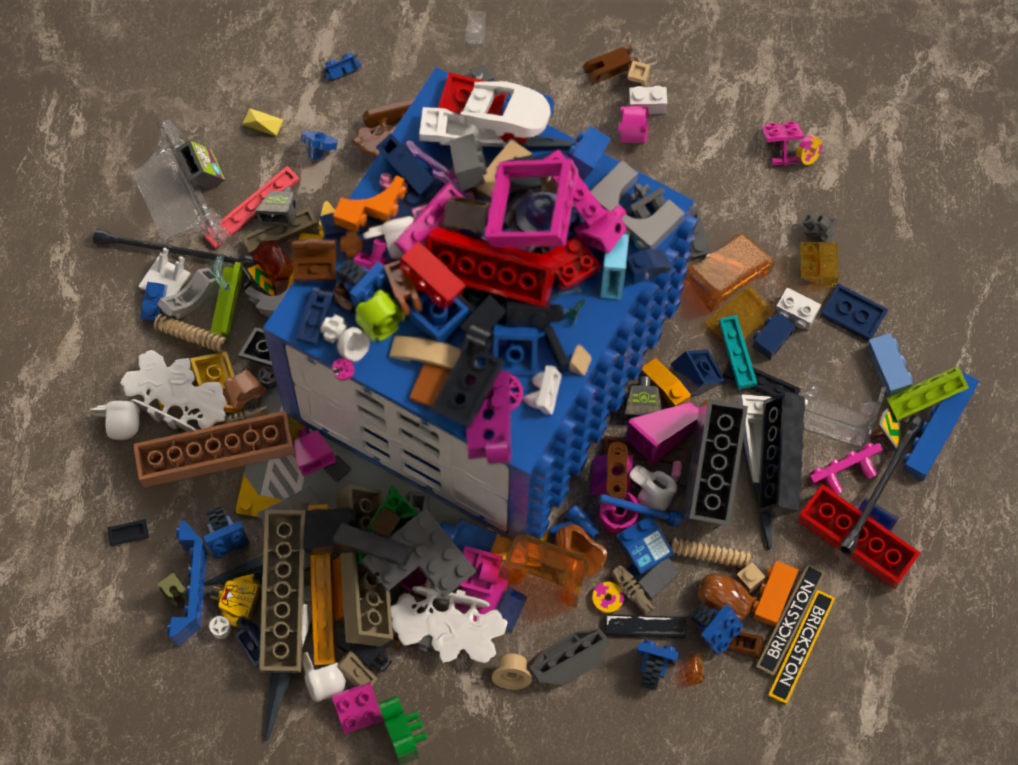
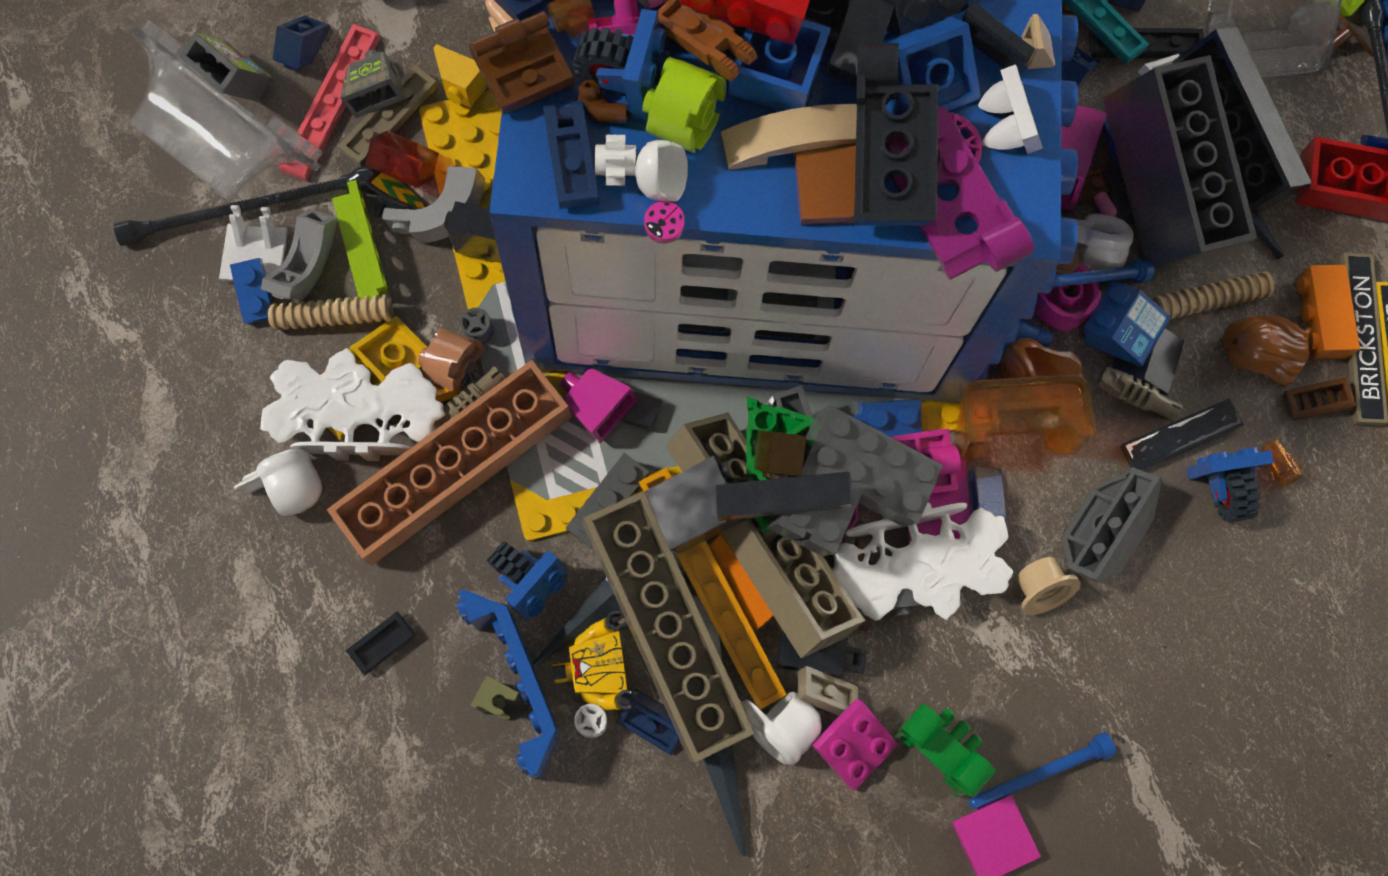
camera: 30 degrees left, 5 degrees up
clear light blue piece [213,254,231,291] -> none
black slope [238,327,272,367] -> none
yellow piece [592,582,624,614] -> none
blue plate [690,604,744,656] -> none
tan brick [736,562,765,594] -> none
dark pink plate [807,443,883,494] -> none
none -> dark blue slope [273,15,330,70]

